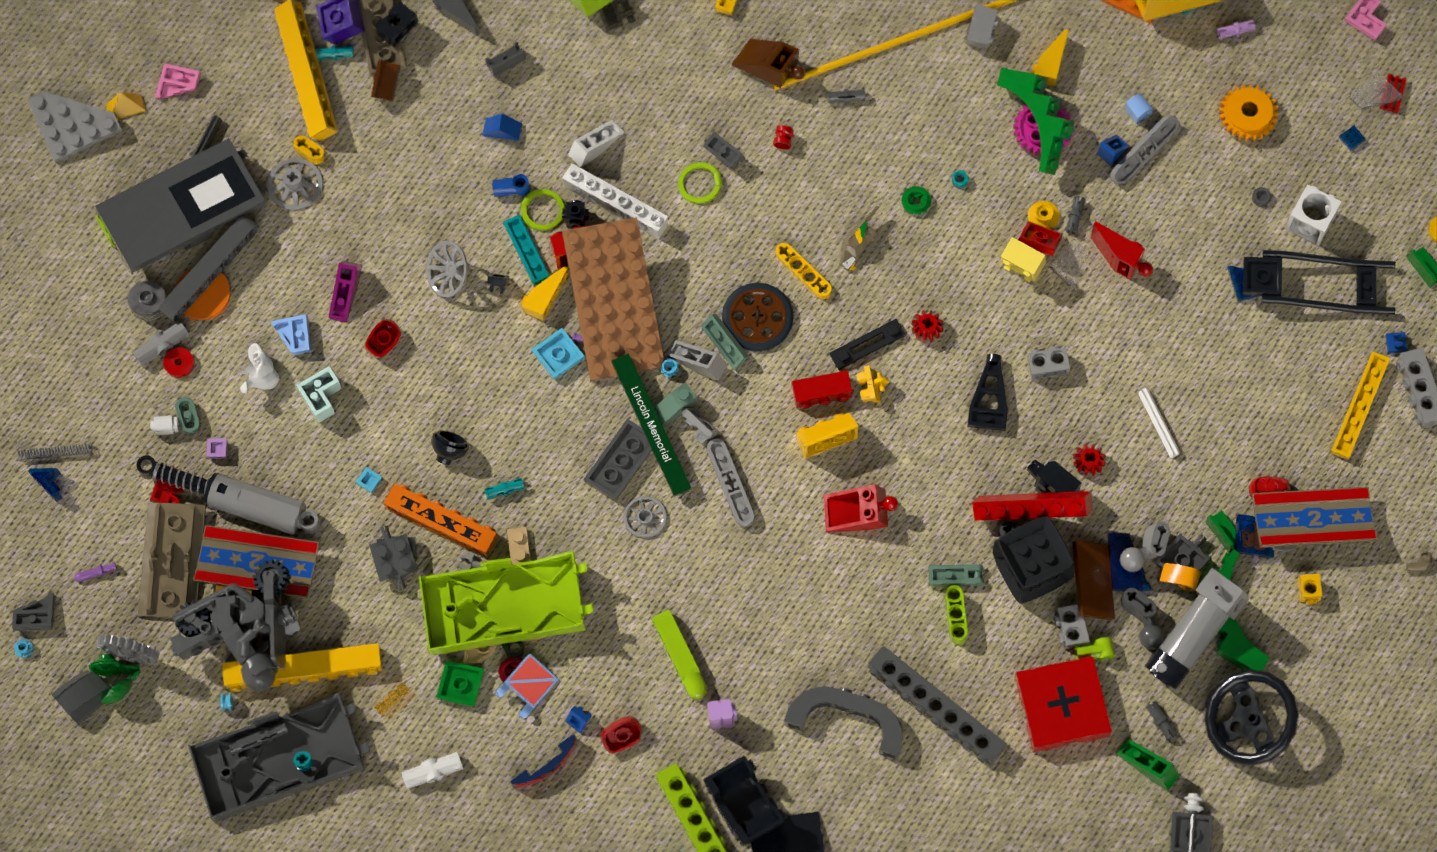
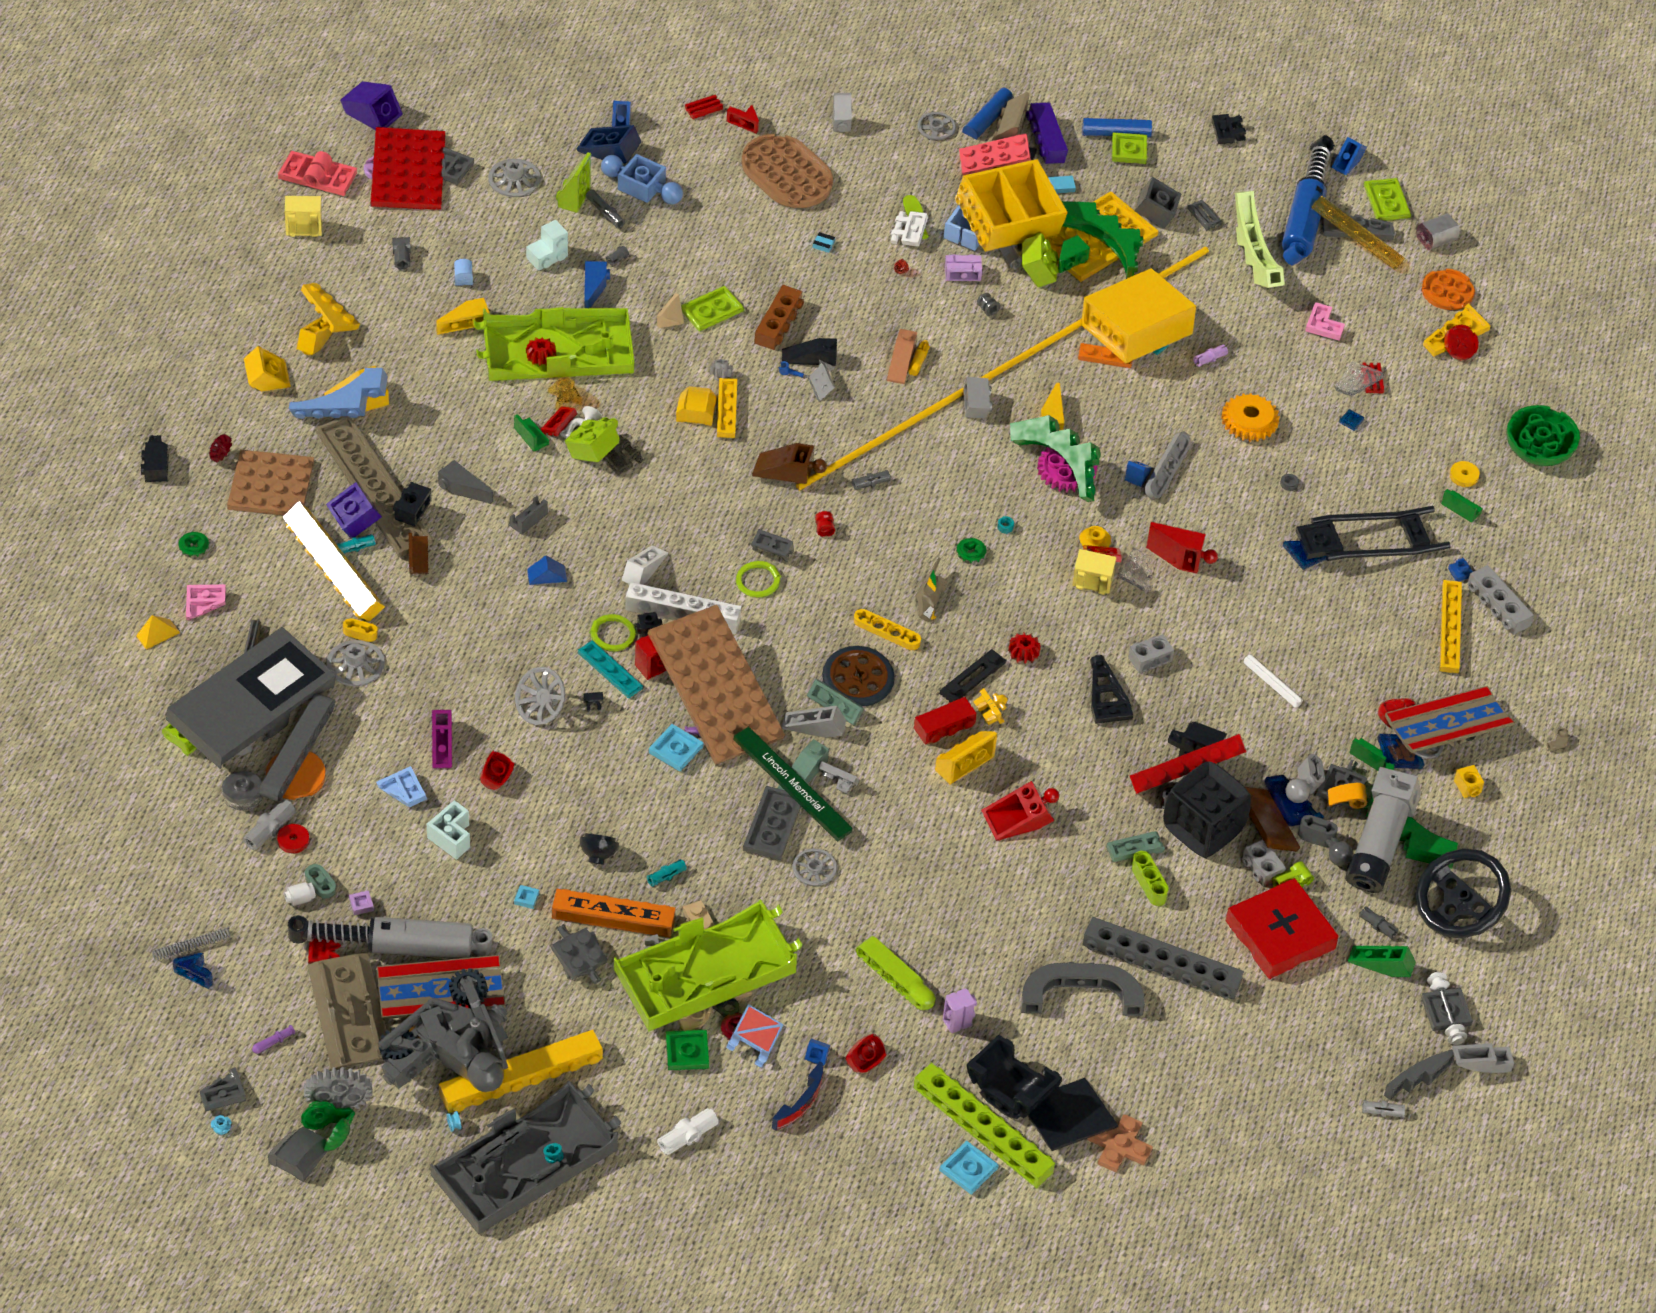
camera: 25 degrees left, 20 degrees down
light grey plate [28,91,123,162] -> none
white piece [240,343,280,394] -> none
clear yellow axle [374,683,409,715] -> none
blue piece [492,174,531,197] -> none
yellow slope [521,266,569,321] -> none
medium azure plate [660,359,679,377] -> none
light grey piece [707,439,754,527] -> none
dark grey pin [1065,196,1086,235] -> none
red gear [1073,444,1106,476] -> none
light blue piece [1125,93,1153,124] -> none
white brick [1285,184,1342,246] -> none
none -> green gear [178,532,209,557]

